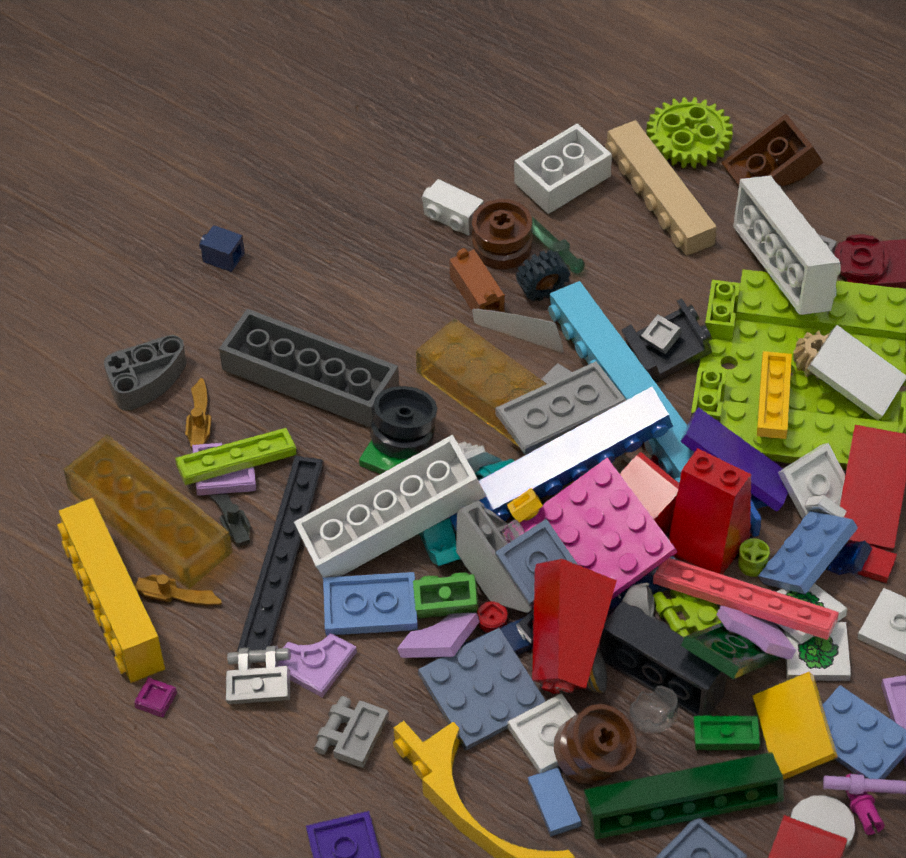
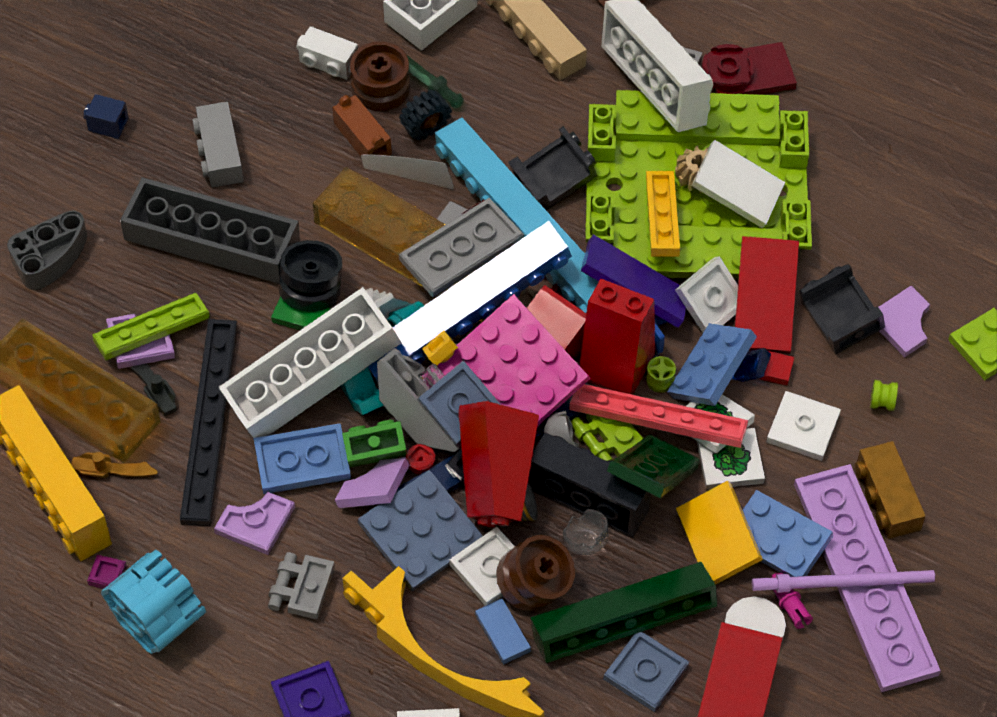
camera: 10 degrees left, 5 degrees up
pearl gold piece [185,378,212,449] -> none
plate [226,646,291,704] -> none
light grey plate [641,314,682,354] -> none
green plate [693,716,760,750] -> none
lavender tile [716,605,796,659] -> none
white tile [804,495,846,517] -> none
none -> medium azure piece [101,550,206,654]
none -> light grey brick [192,101,244,188]

